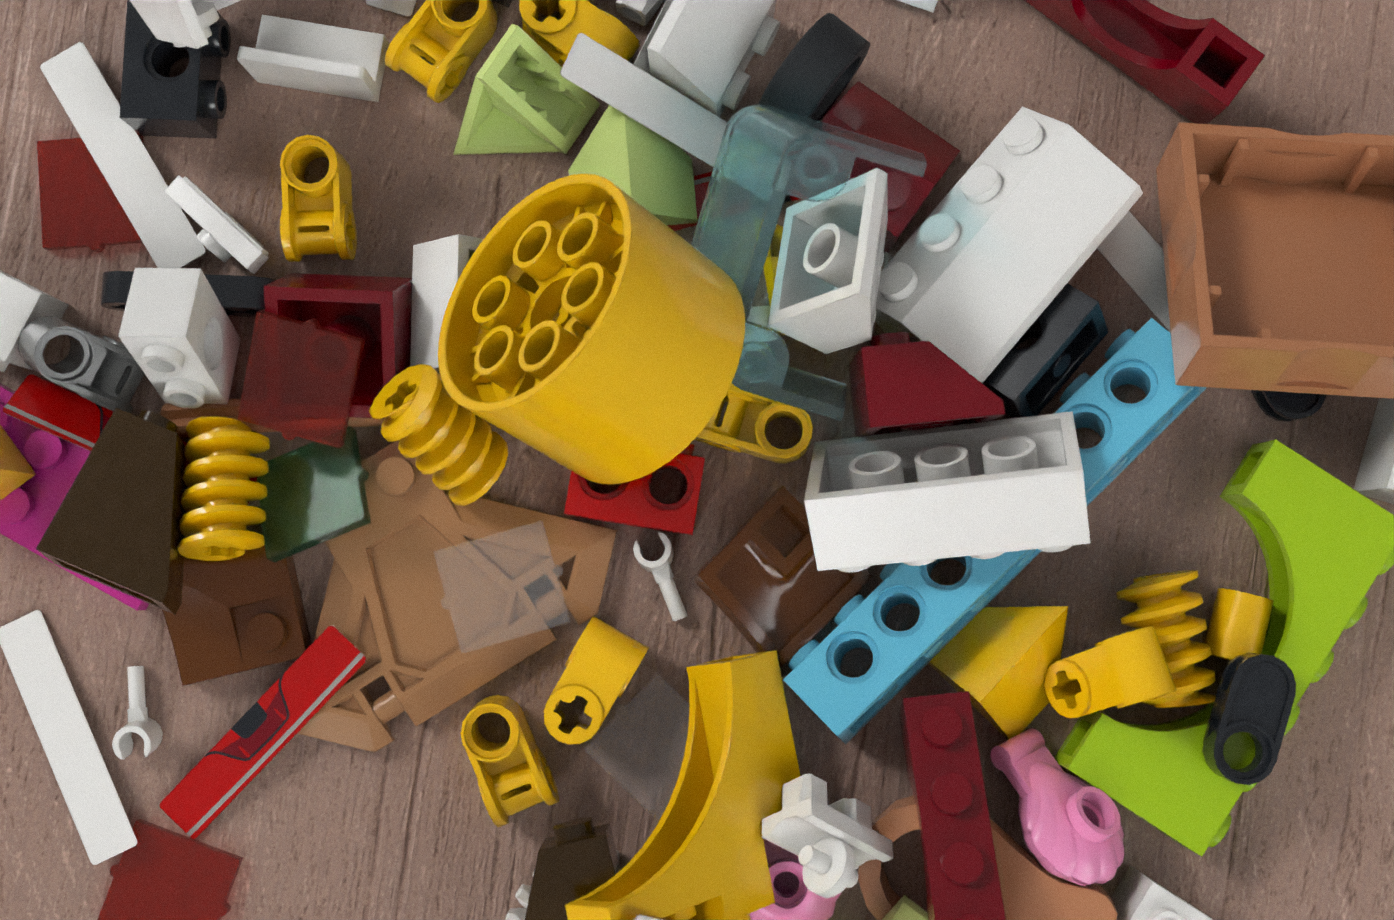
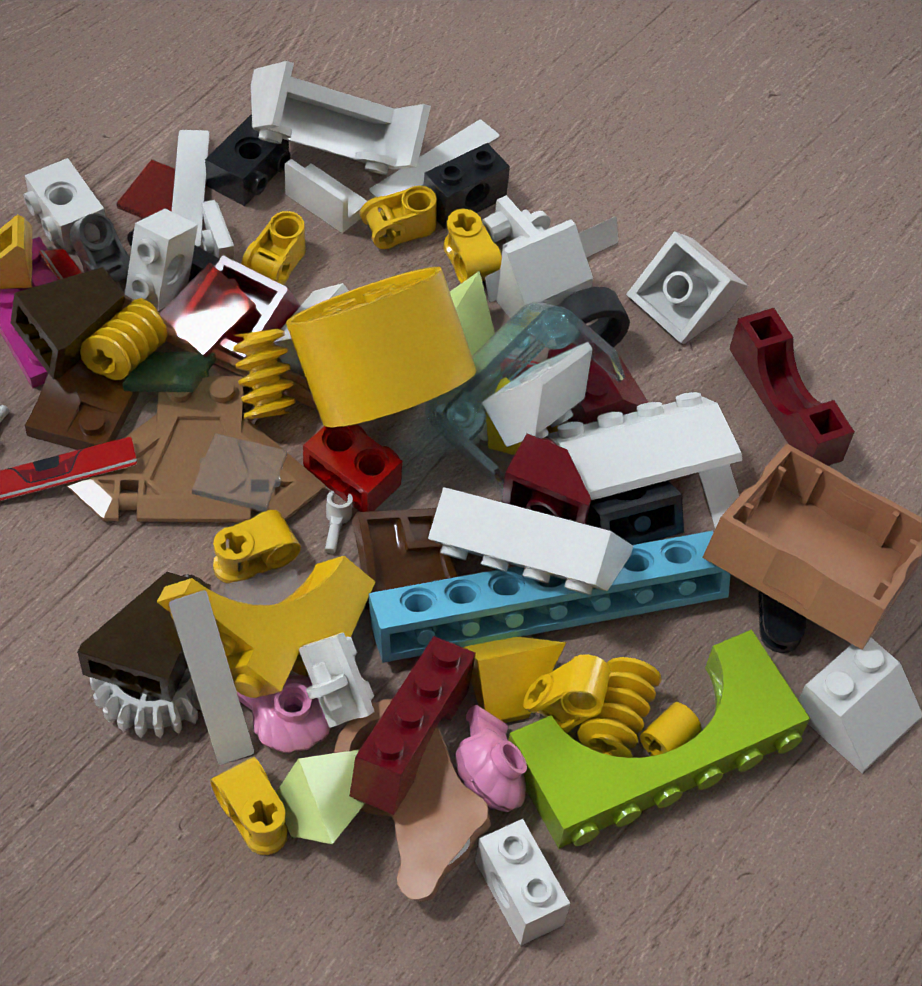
camera: 25 degrees right, 30 degrees down
yellowish green slope [453,24,600,155] -> none
yellow piece [460,695,560,827] -> none
white sticker [560,33,793,204] -> none
yellow piece [694,381,813,464] -> none
black piece [1202,652,1296,785] -> none

